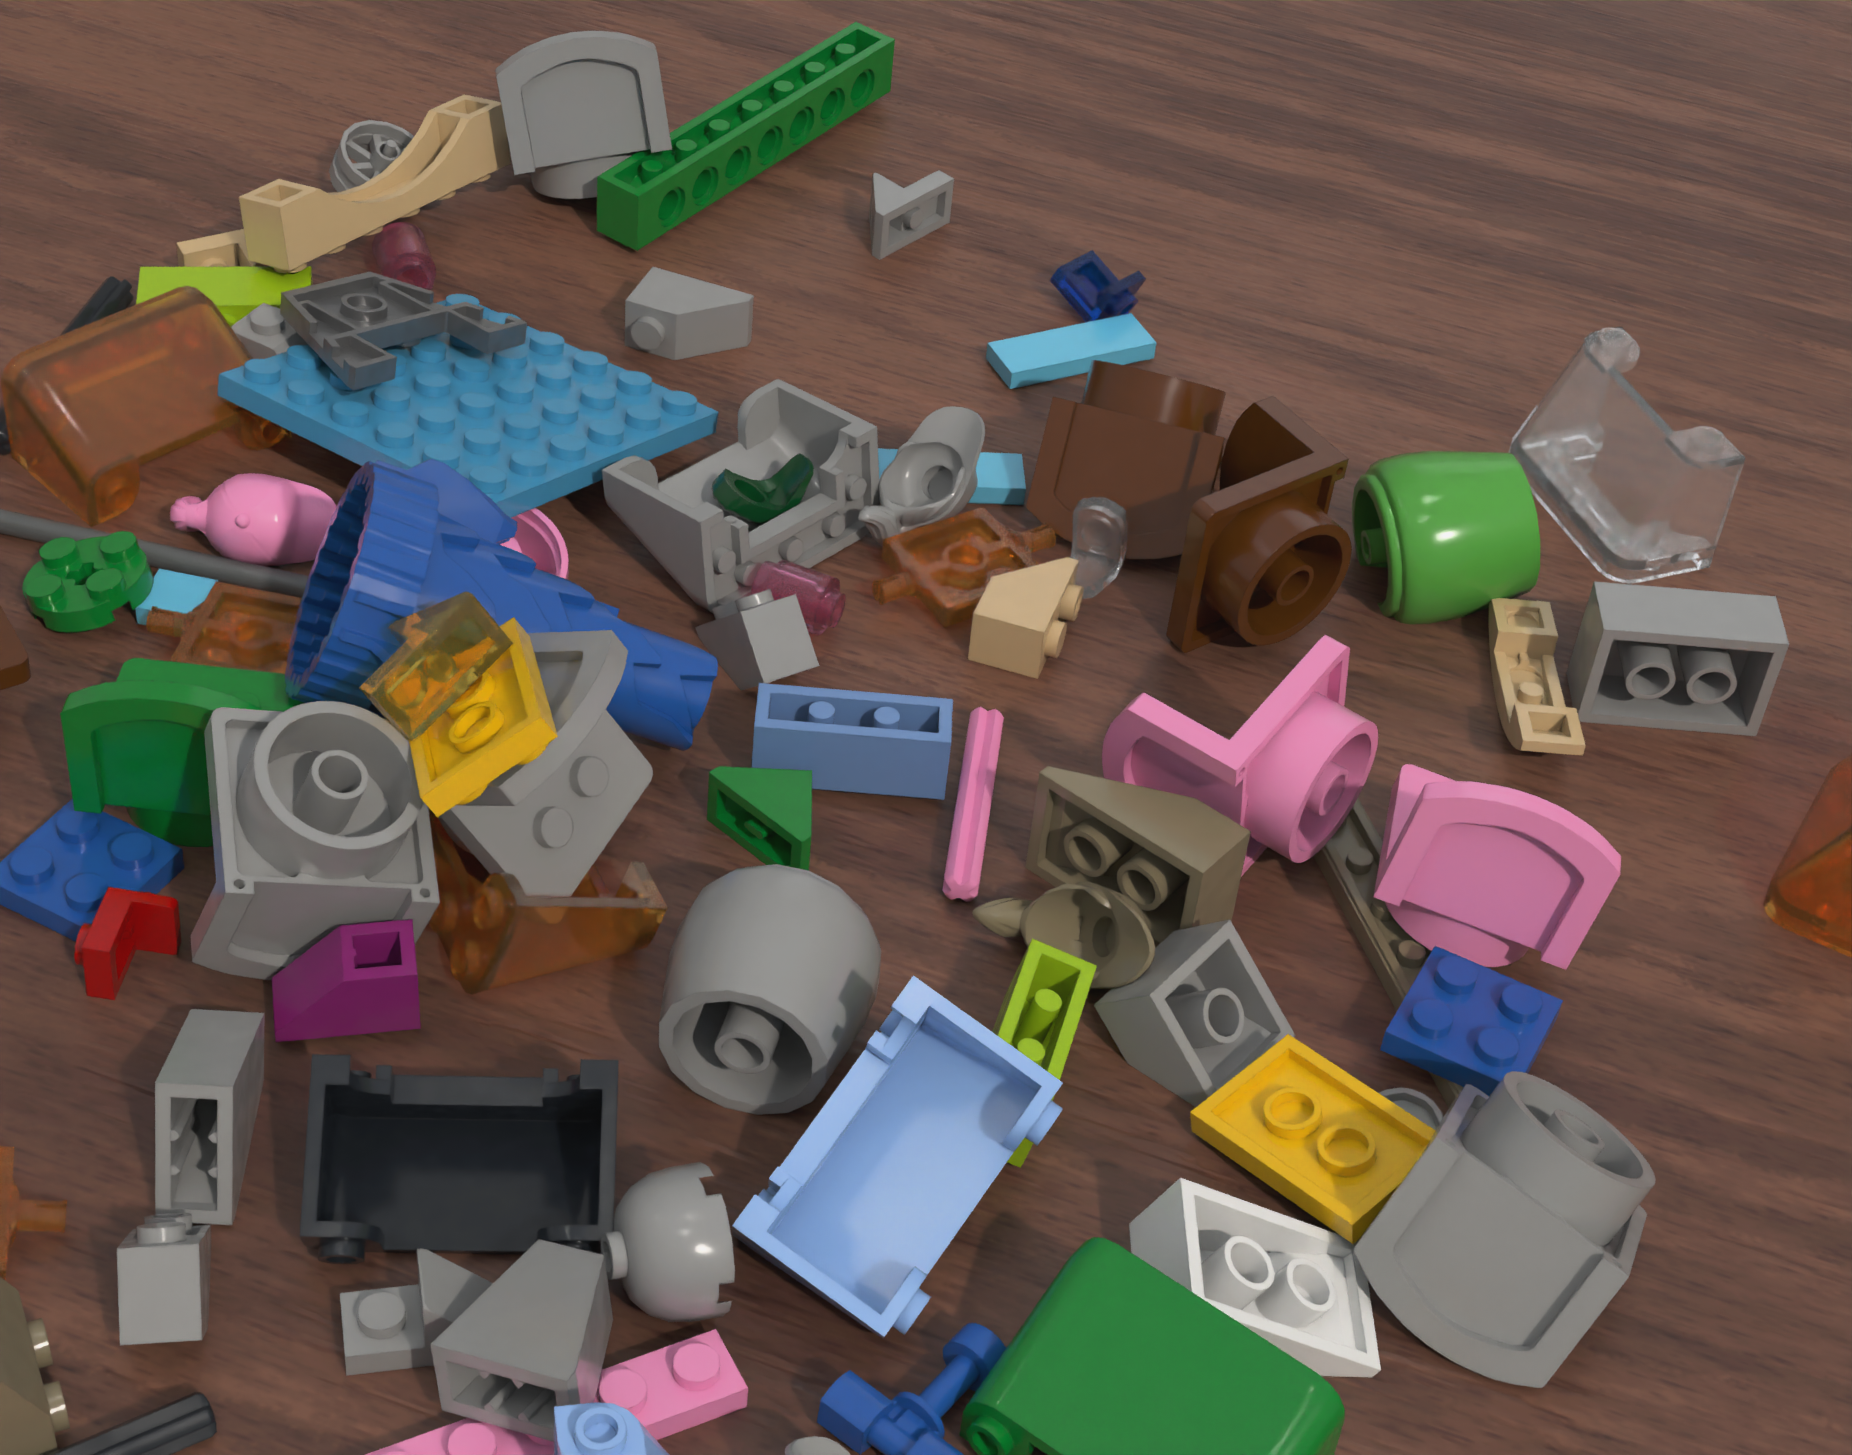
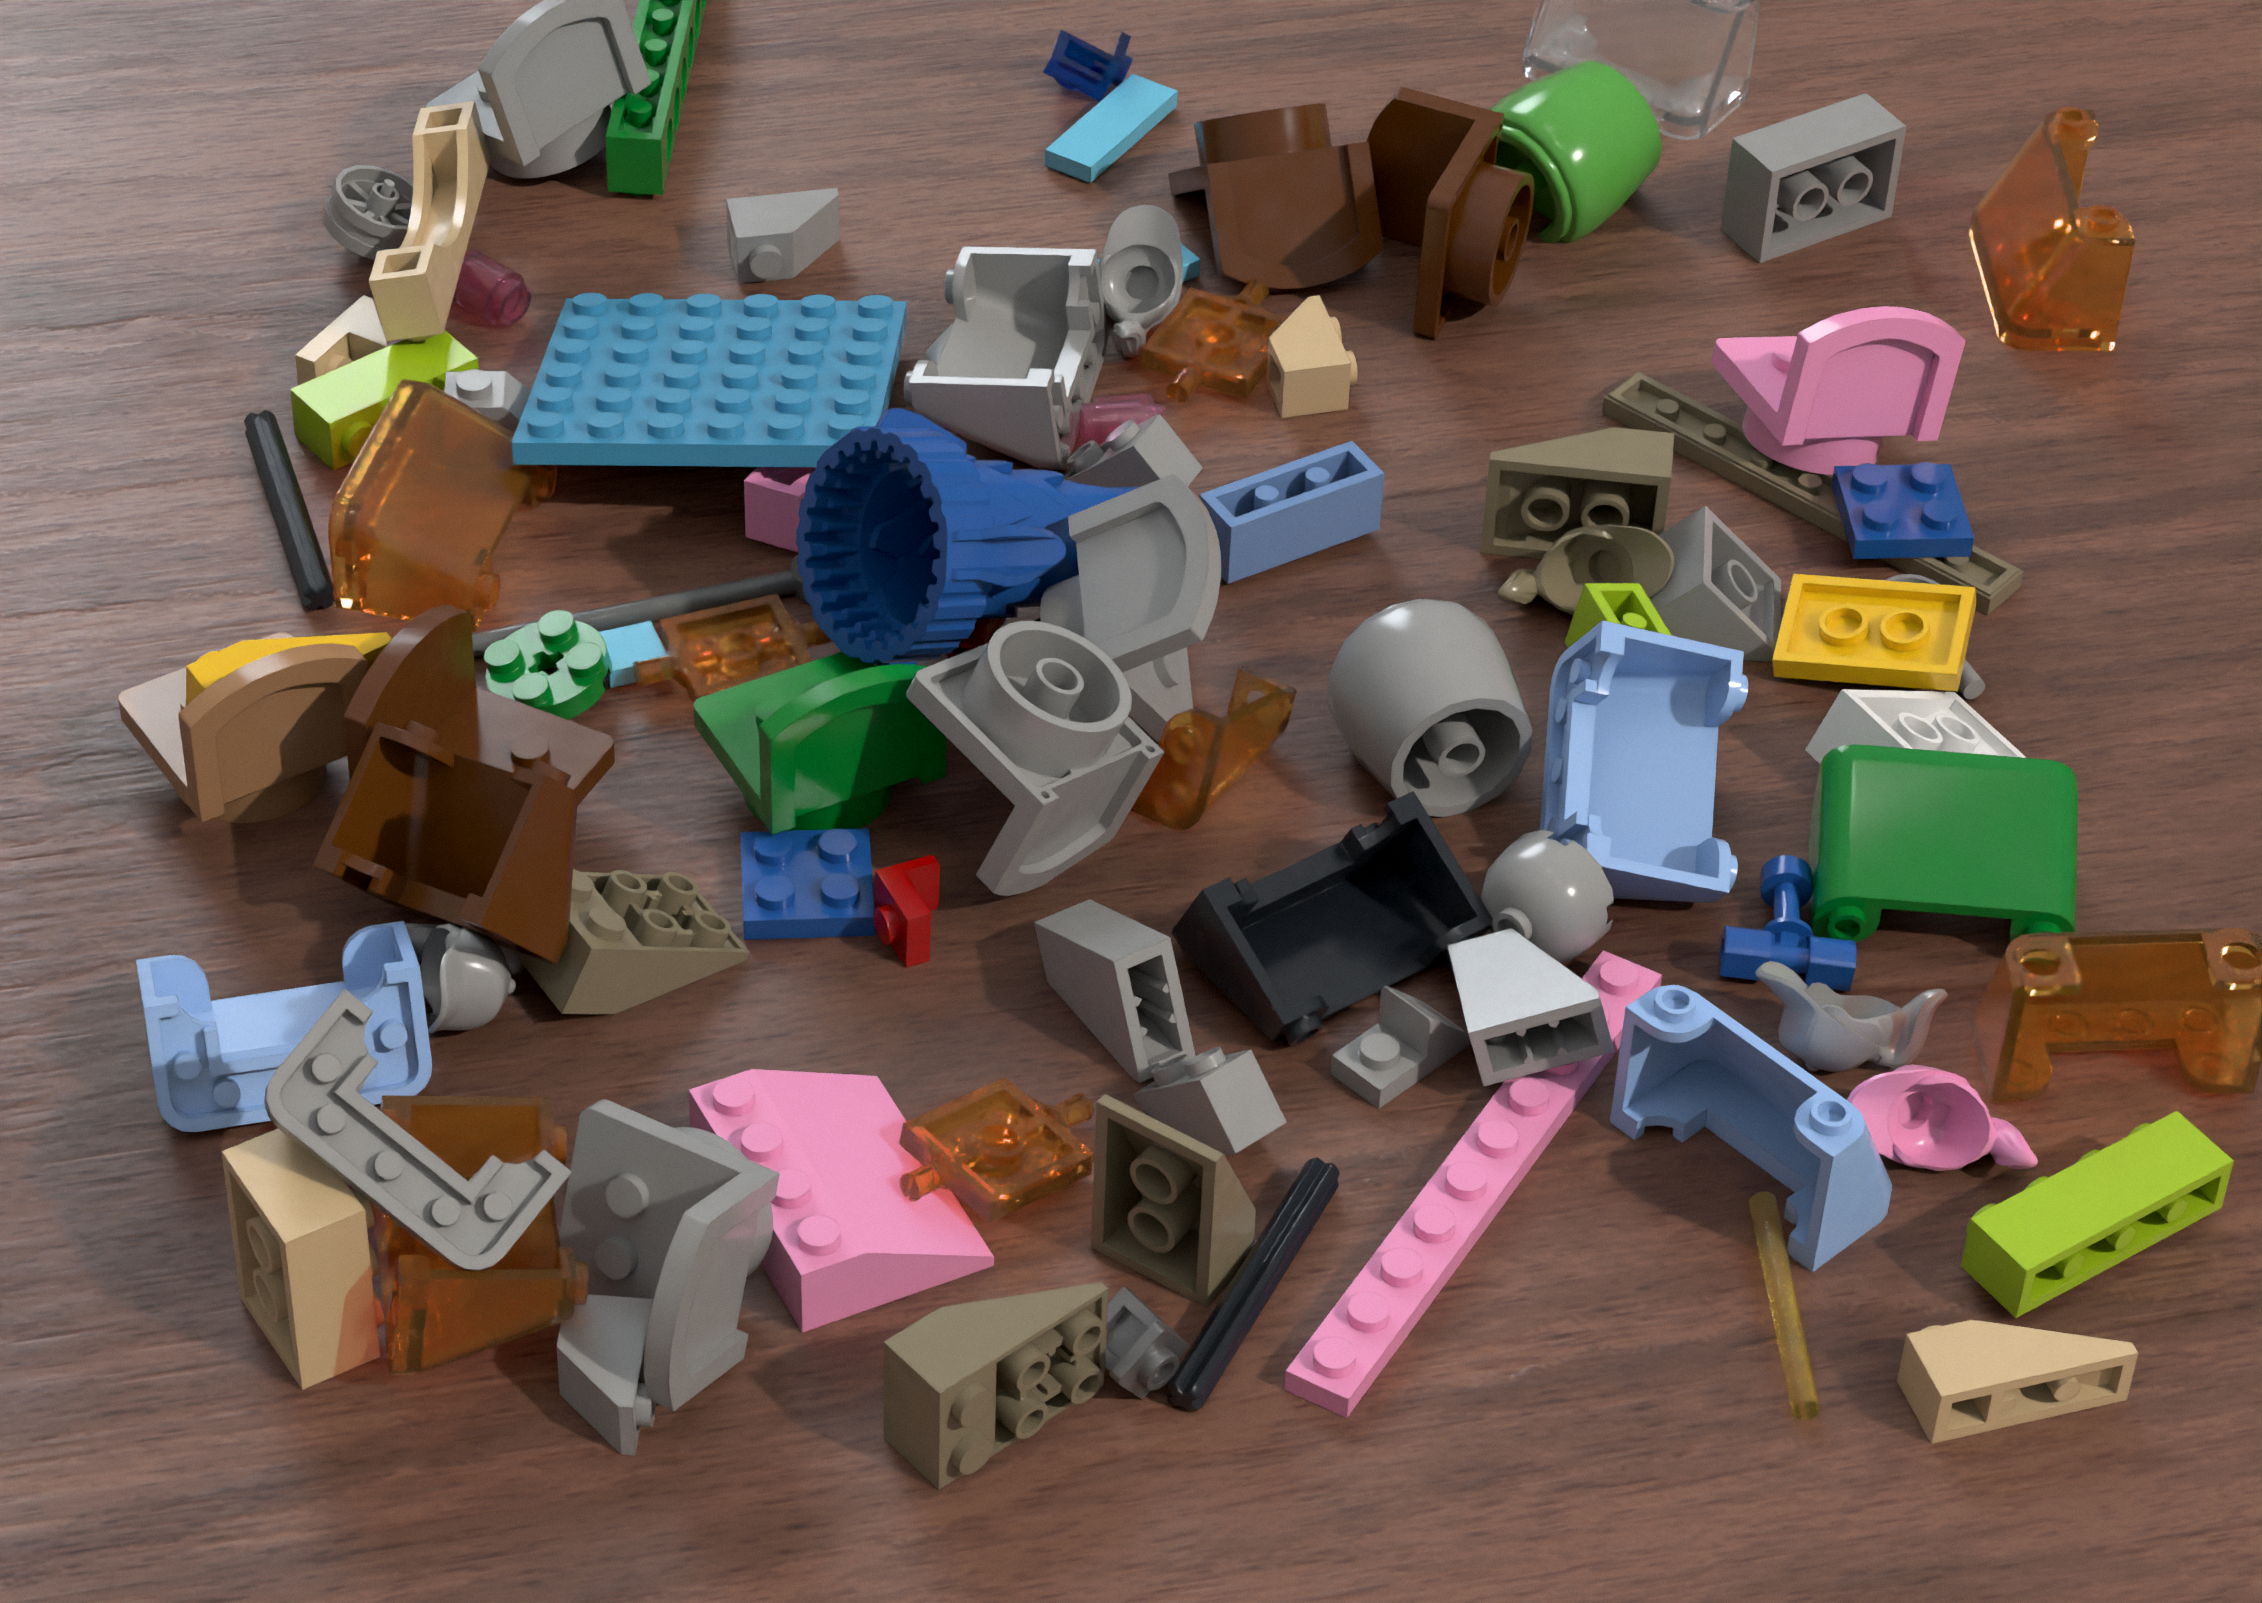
camera: 30 degrees left, 0 degrees up
bright pink hair [170,473,337,566] -> none
magenta slope [272,919,421,1042] -> none
flat silver wing [280,272,527,390] -> none
clear yellow slope [359,591,513,743] -> none
yellow plate [400,617,558,817] -> none
green slope [707,766,812,870] -> none
dark green hair [711,453,814,525] -> none
light grey slope [869,170,954,260] -> none
bright pink axle [942,707,1004,902] -> none
clear hair [1070,496,1128,599] -> none
bright pink piece [1102,635,1378,877] -> none
light grey piece [1354,1071,1656,1388] -> none
tan slope [1489,598,1586,756] -> none

